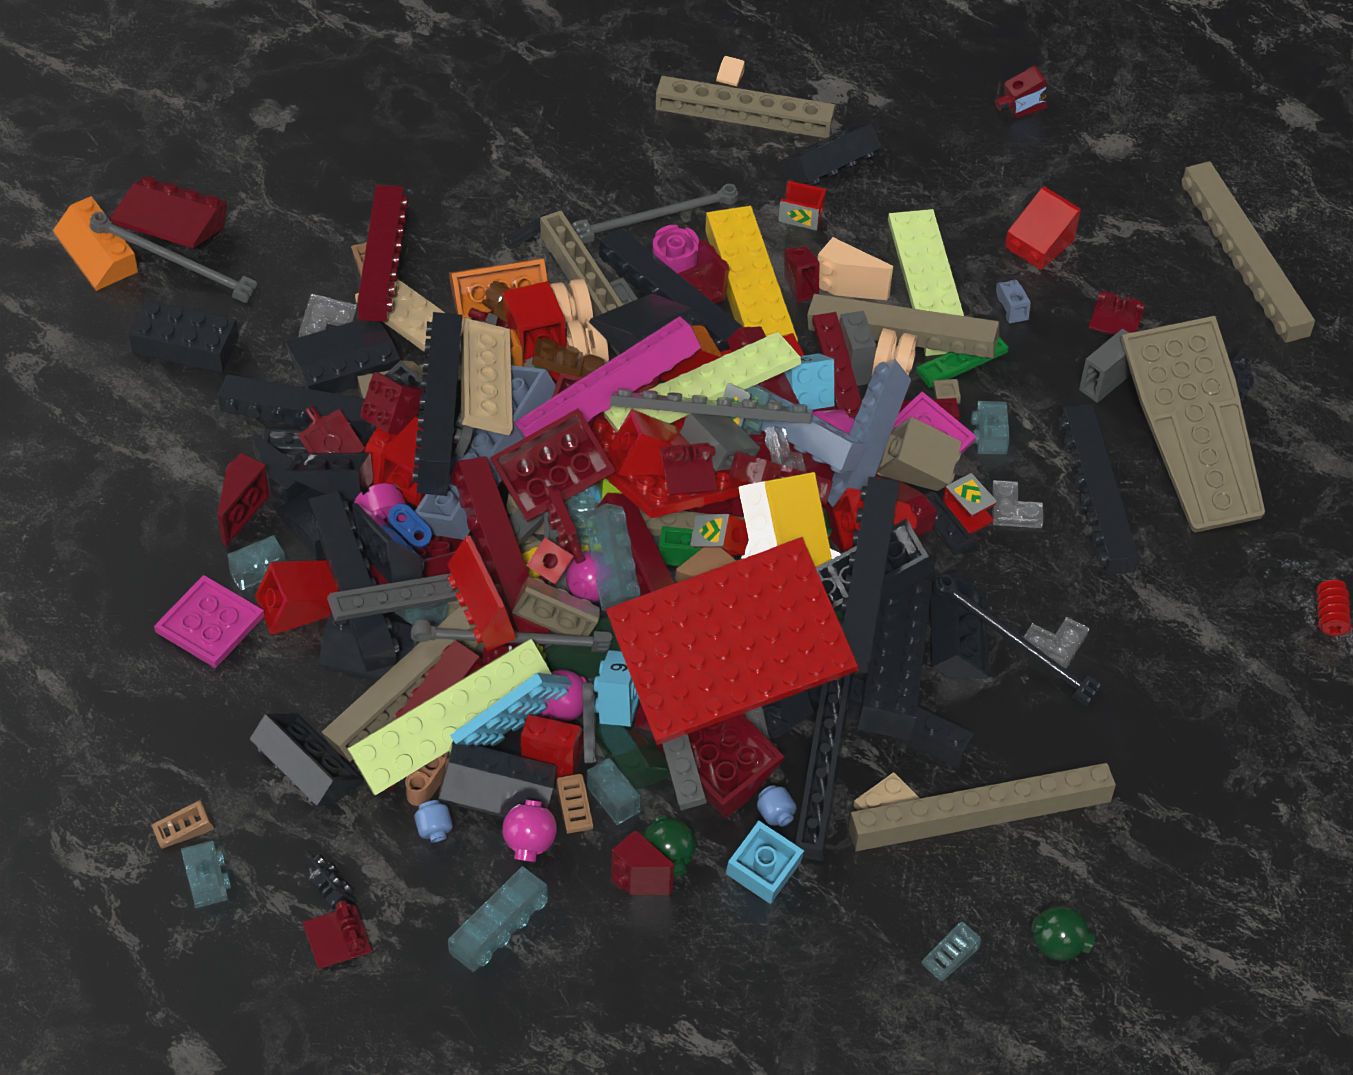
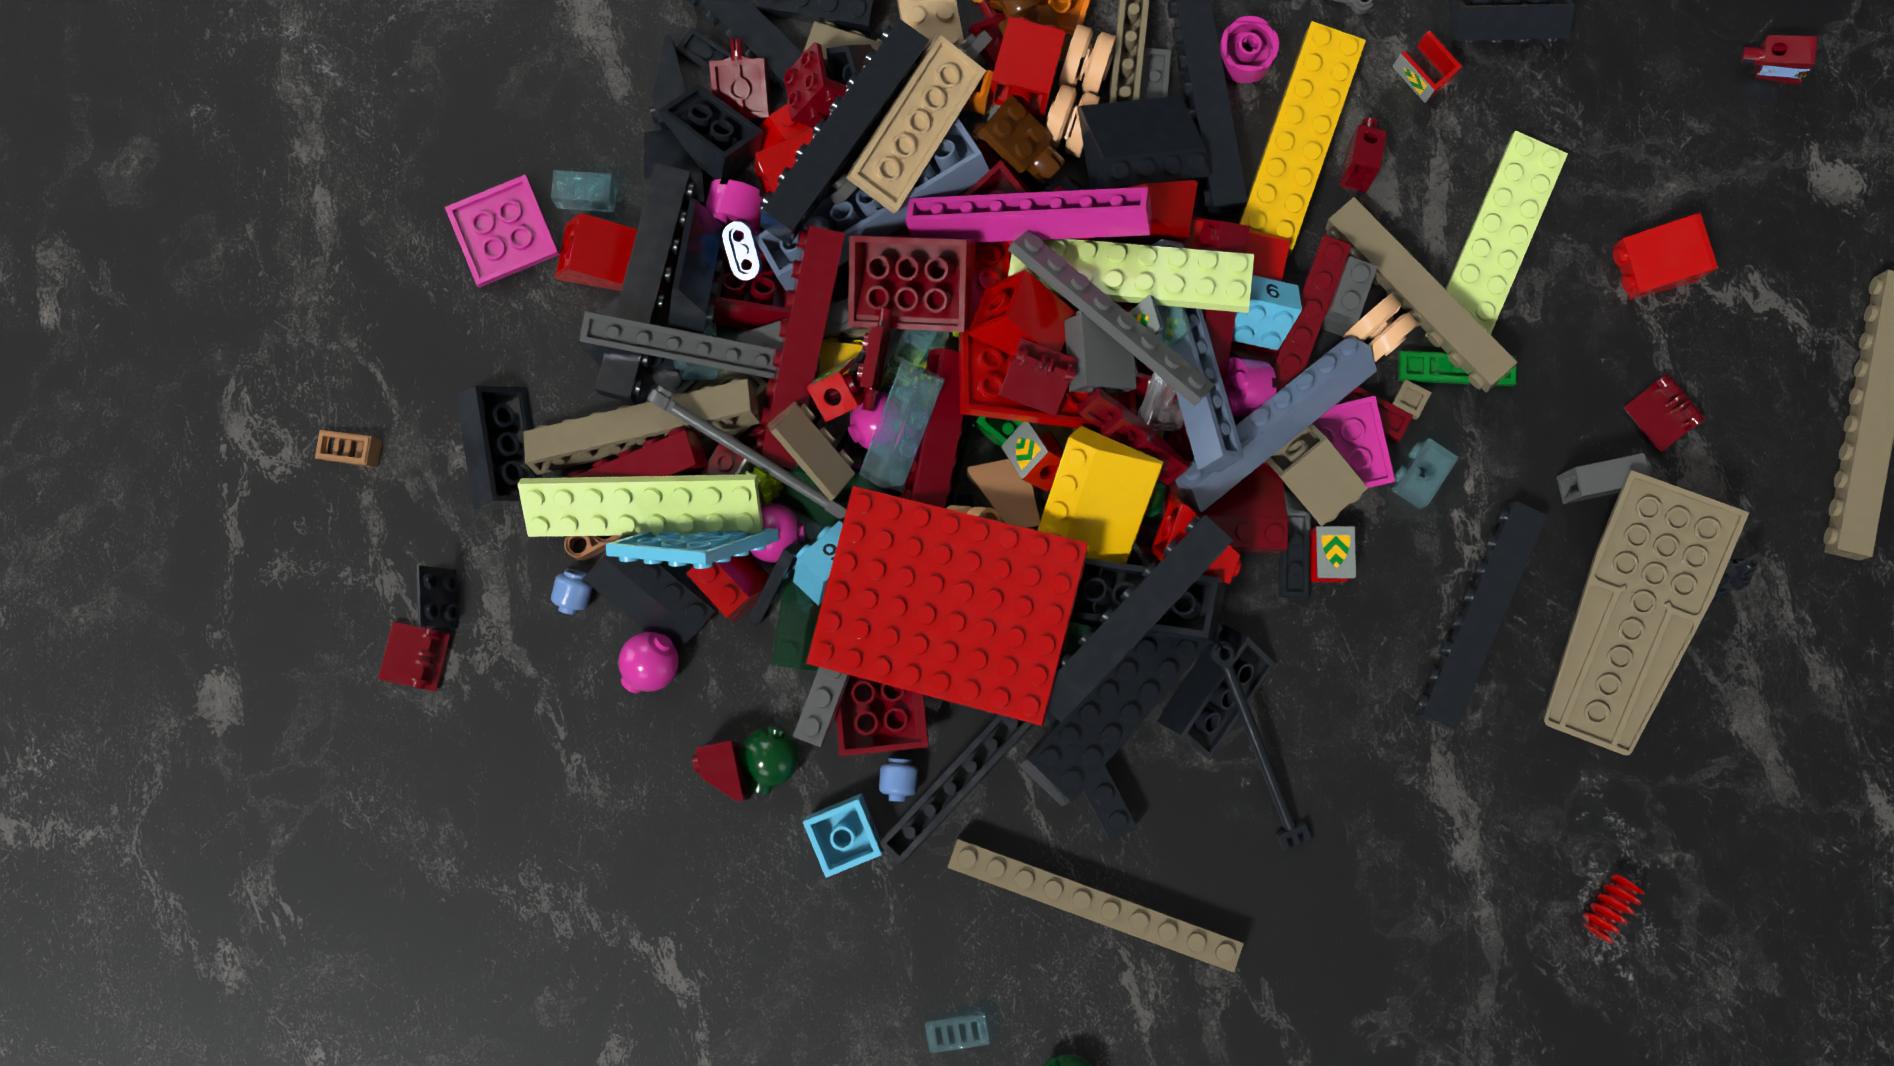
camera: 30 degrees right, 30 degrees up
clear light blue brick [181,841,231,908] -> none
dark red slope [217,453,270,547] -> none
red slope [447,535,516,652] -> none
clear light blue brick [448,866,548,972] -> none
medium nougat slope [556,774,593,834] -> none
clear light blue brick [587,758,640,825] -> none
dark red bracket [678,240,730,304] -> none
light nougat slope [818,237,893,301] -> none
tan wing [854,772,921,811] -> none
clear plate [992,480,1043,528] -> none
sand blue leg [996,279,1031,324] -> none
clear plate [1023,617,1089,669] -> none

